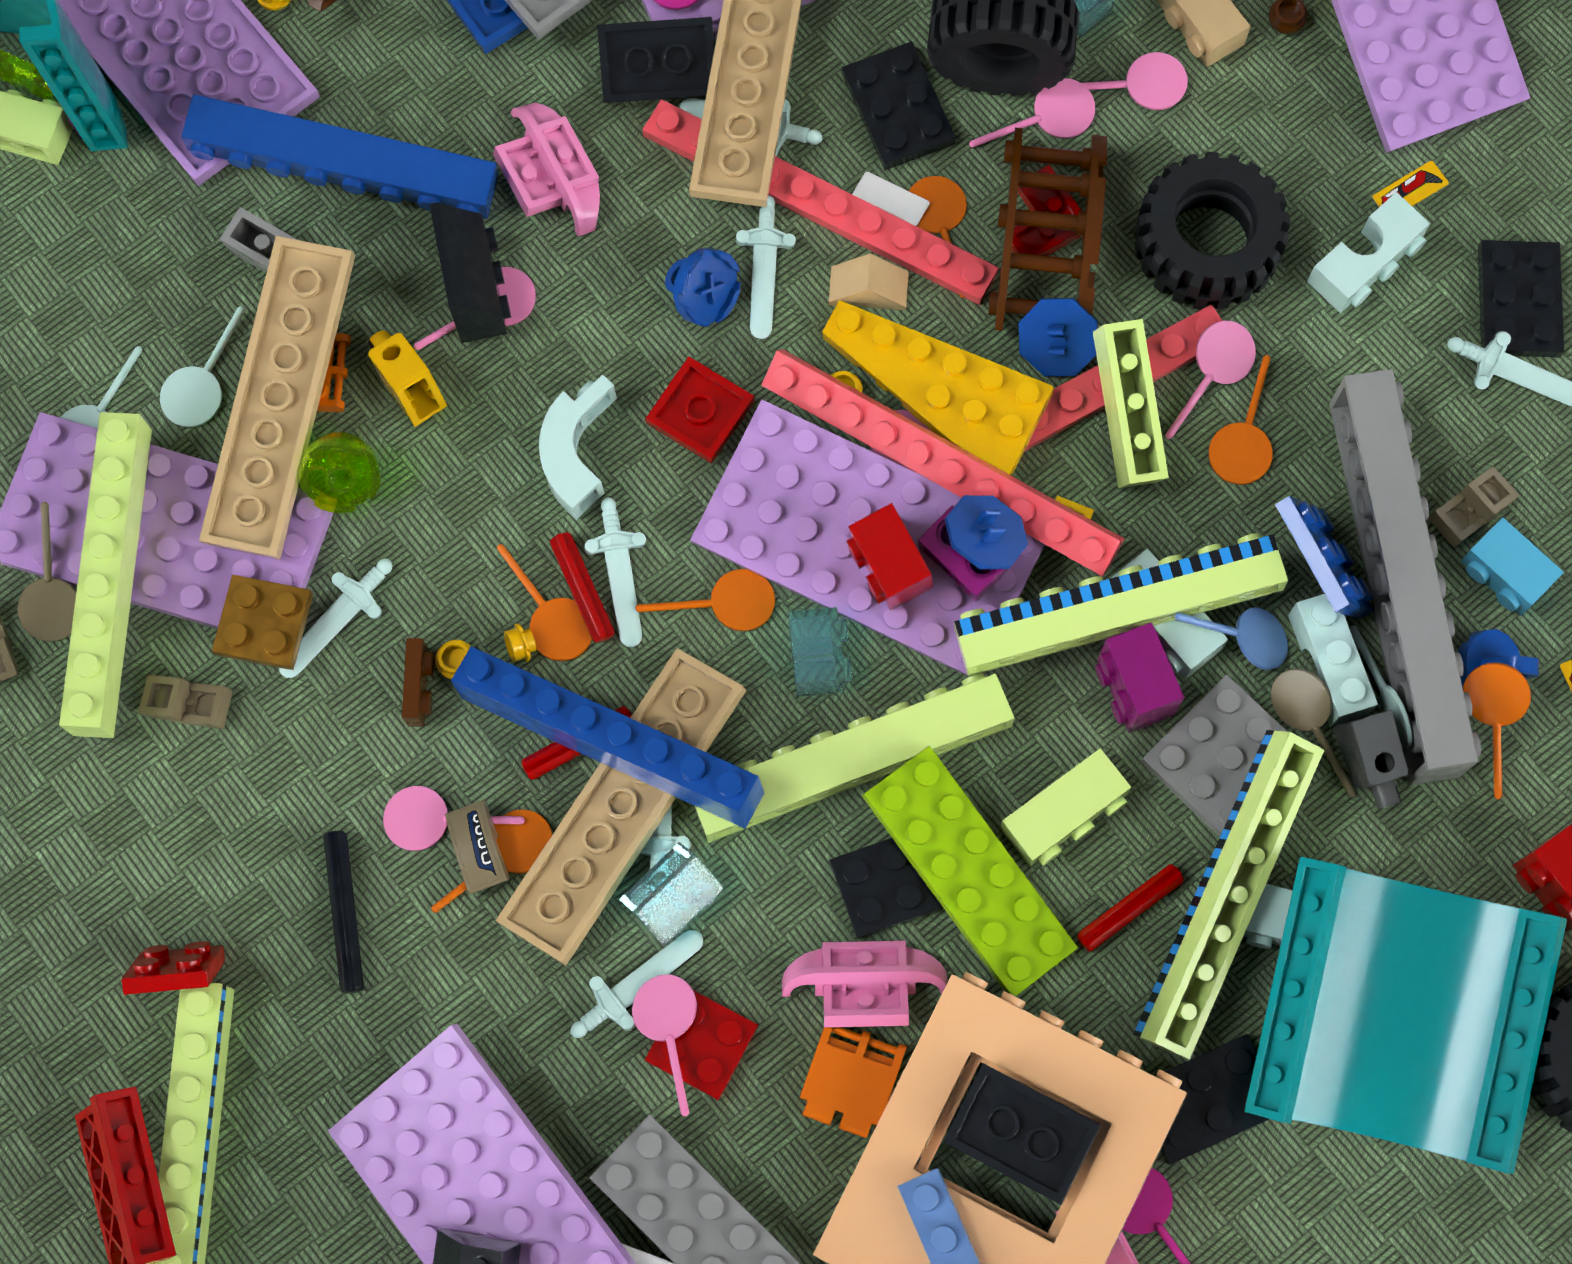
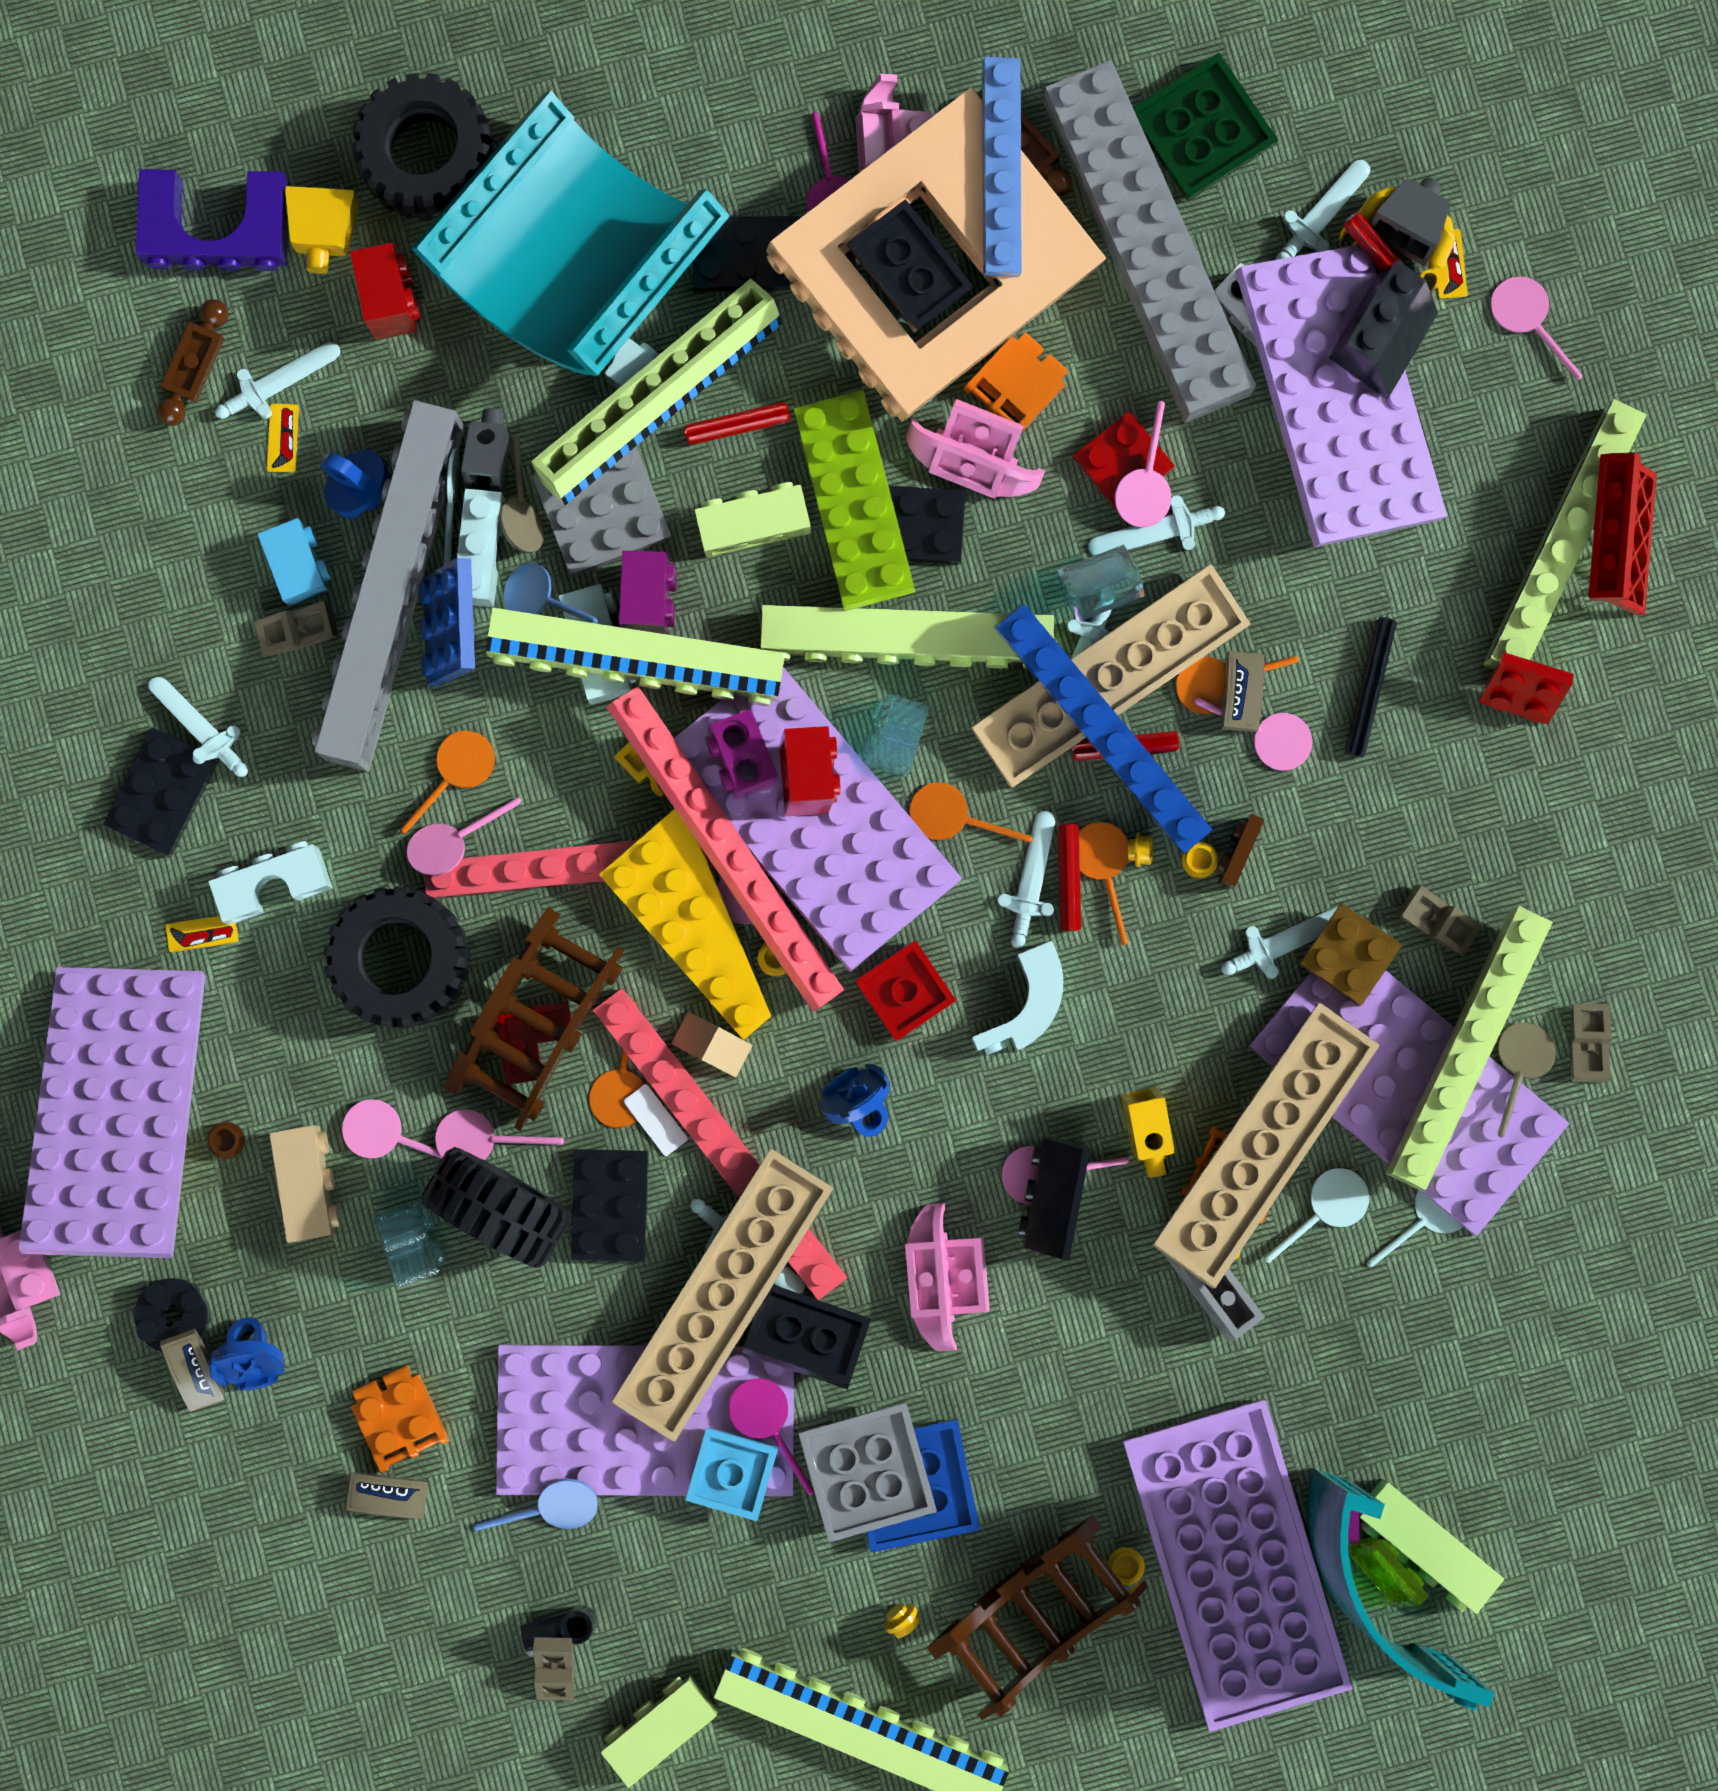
camera: 160 degrees left, 10 degrees up
blue brick [181,94,498,219] -> none
clear neon green cylinder [300,432,380,513] -> none
light aqua sword [736,195,796,339] -> none
blue piece [945,495,1028,569] -> none
blue piece [1018,298,1098,376] -> none
yellowish green brick [1093,319,1169,488] -> none
orange piece [1463,662,1531,799] -> none

